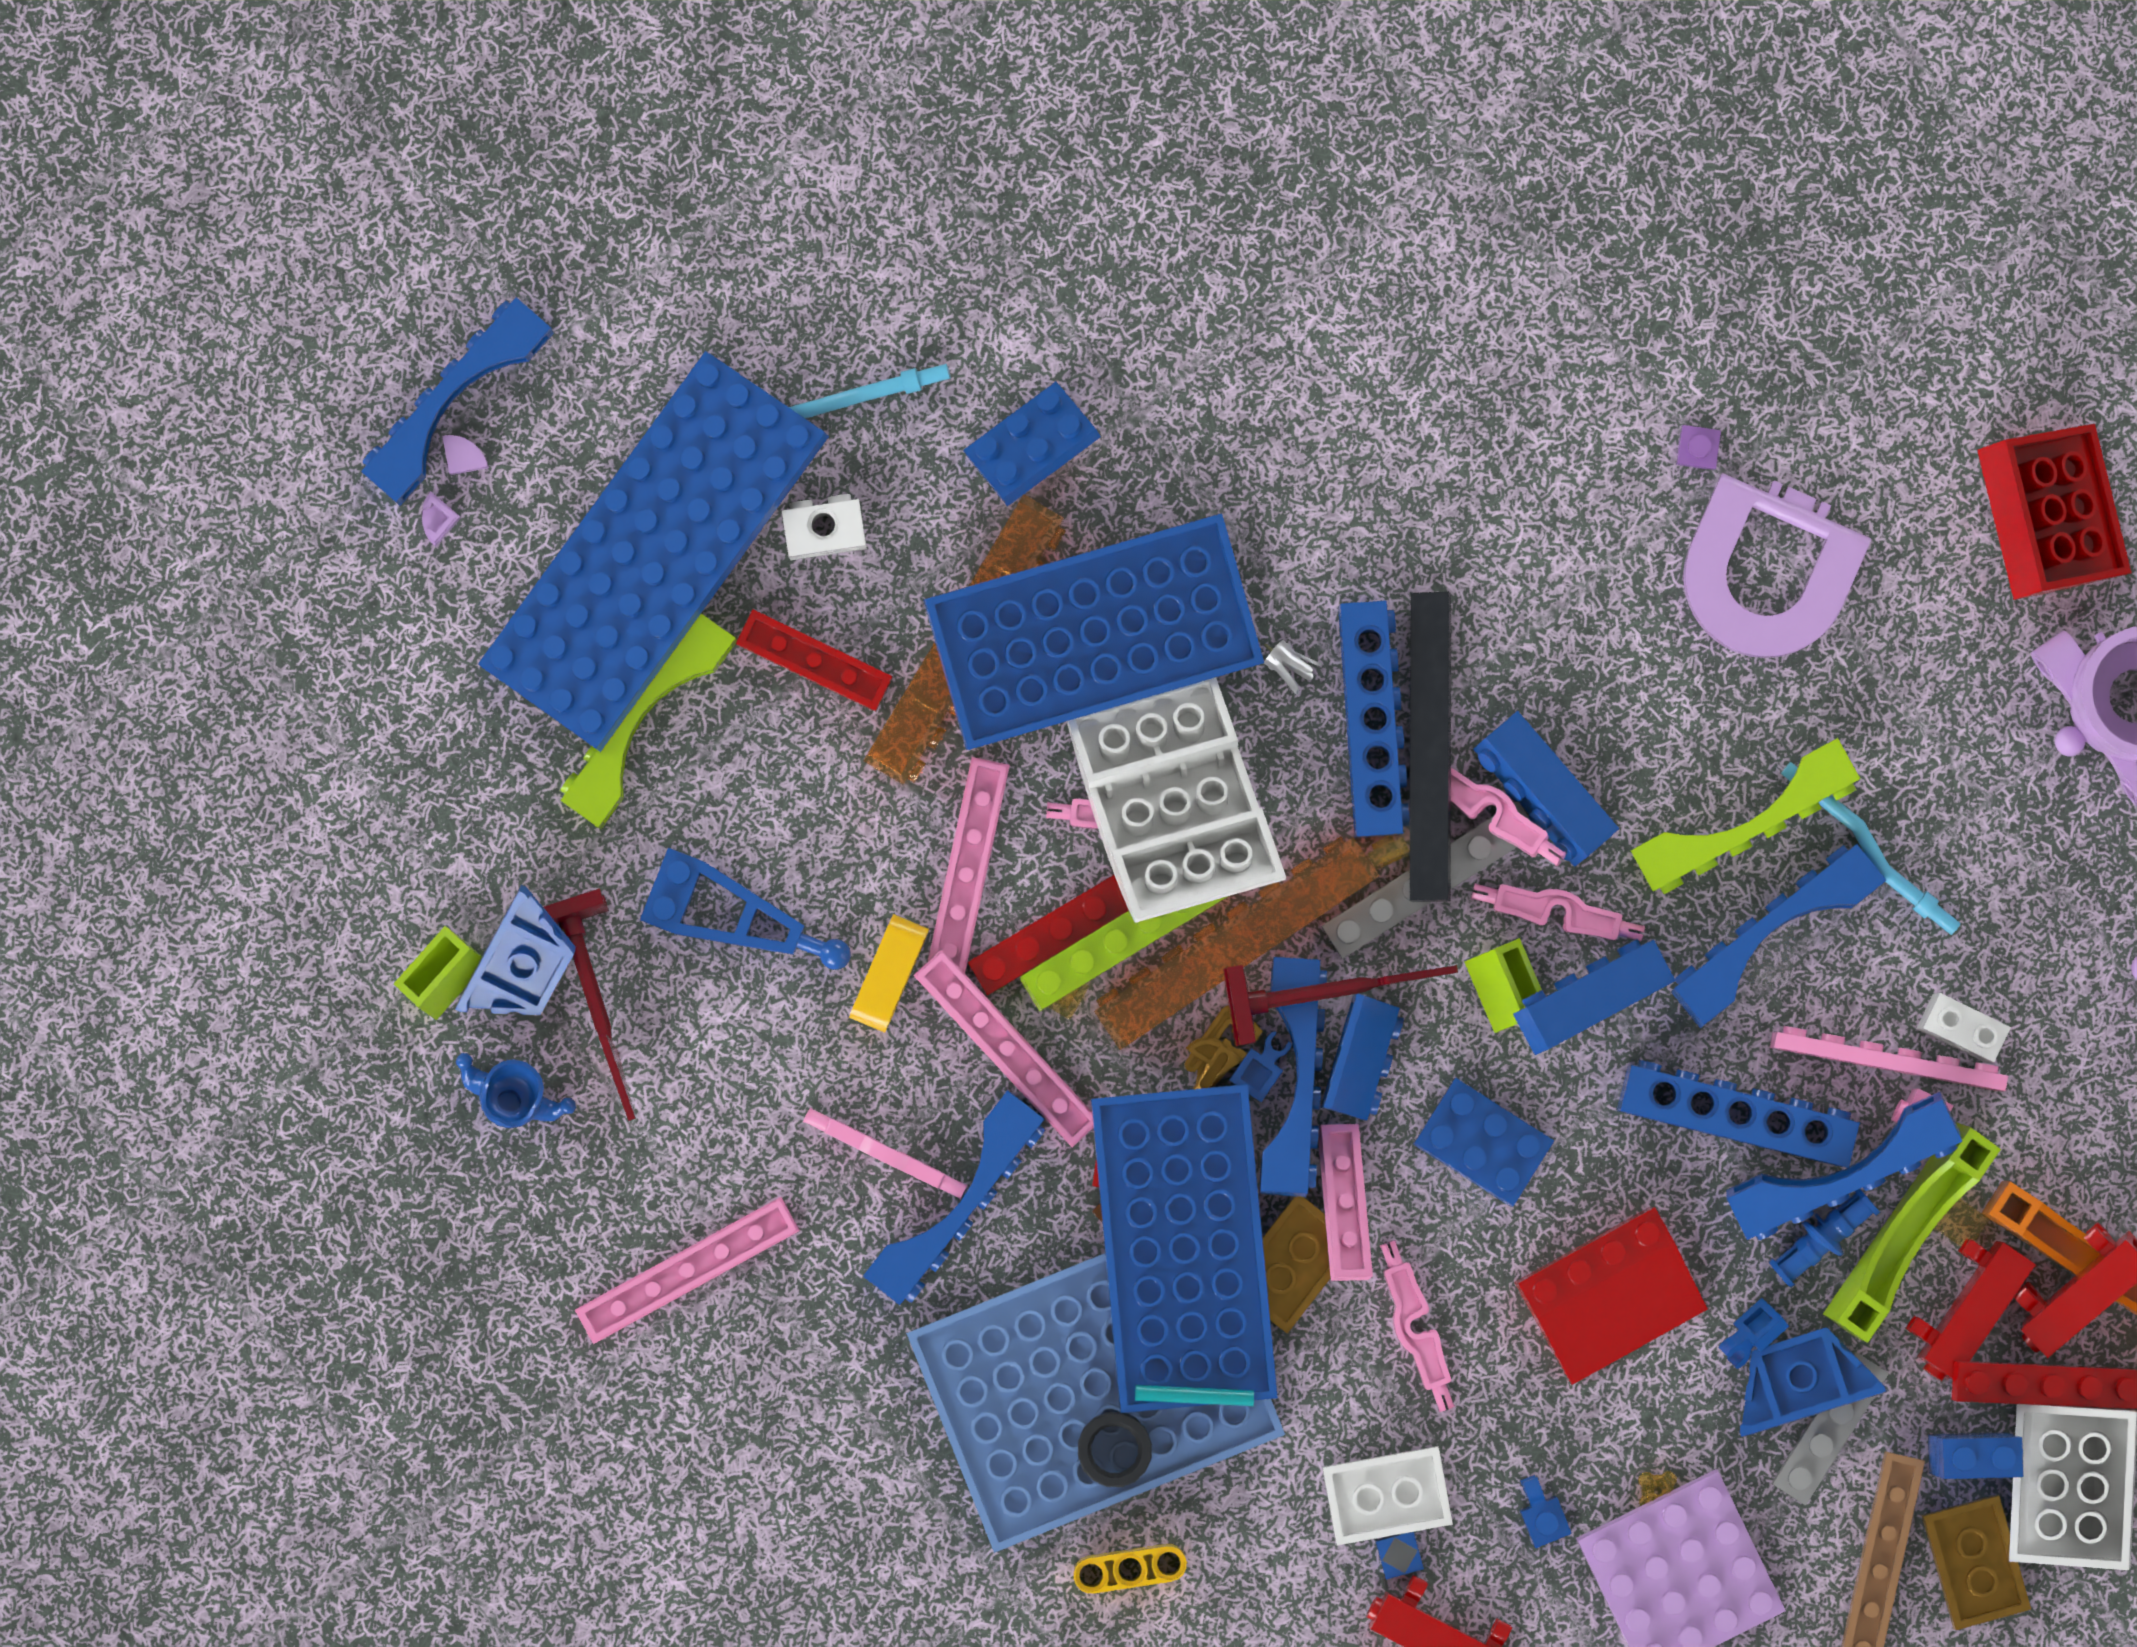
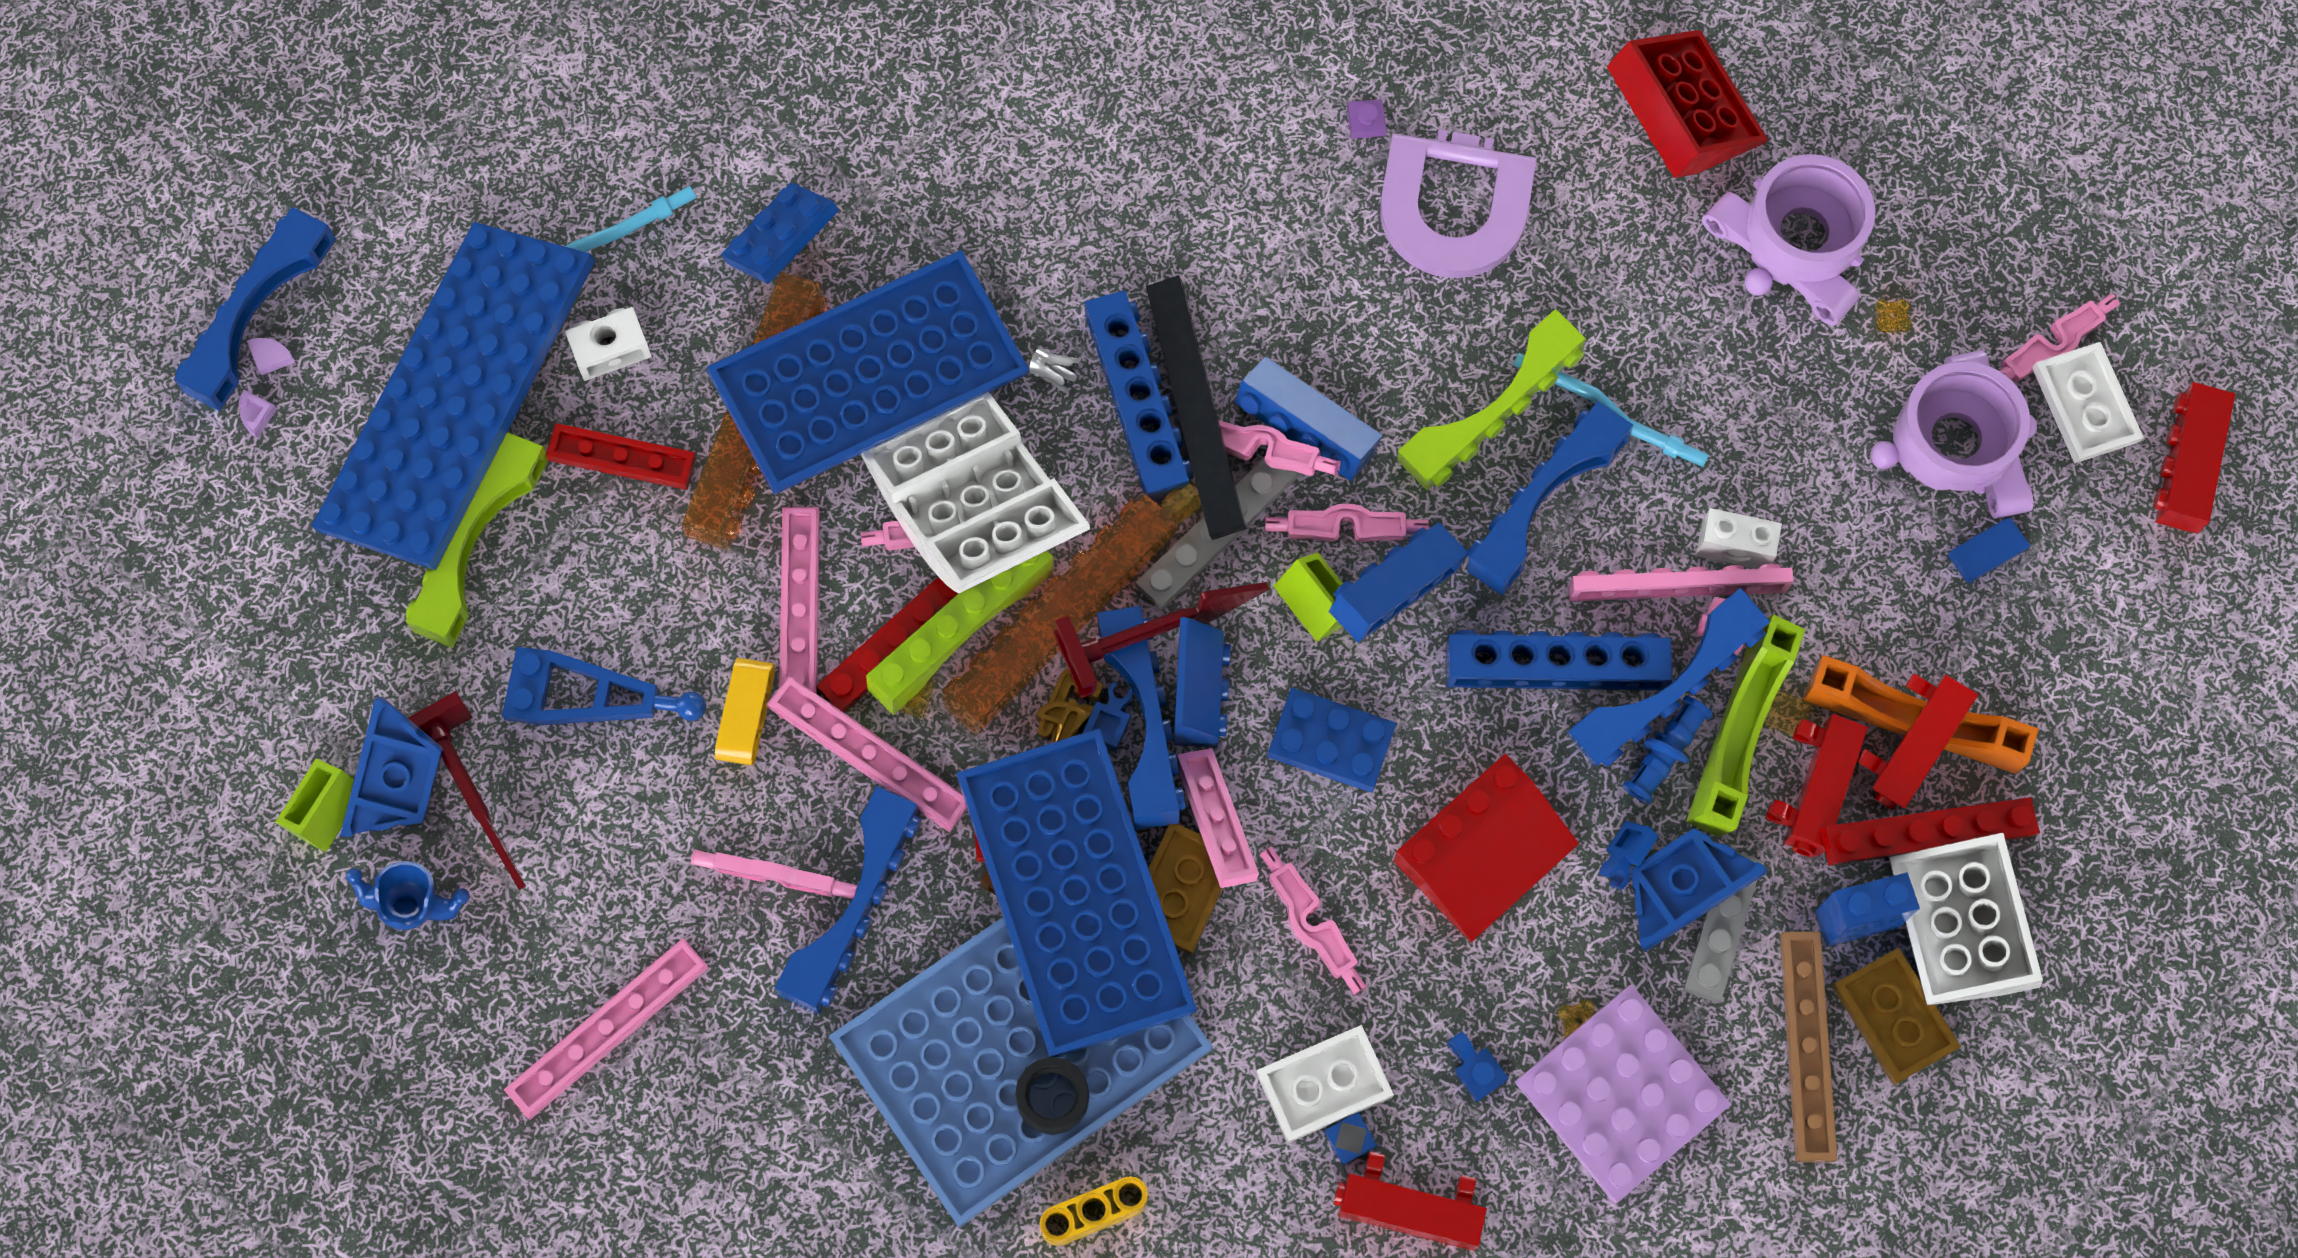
camera: 10 degrees left, 15 degrees down
teal bar [1135,1385,1254,1406] -> none

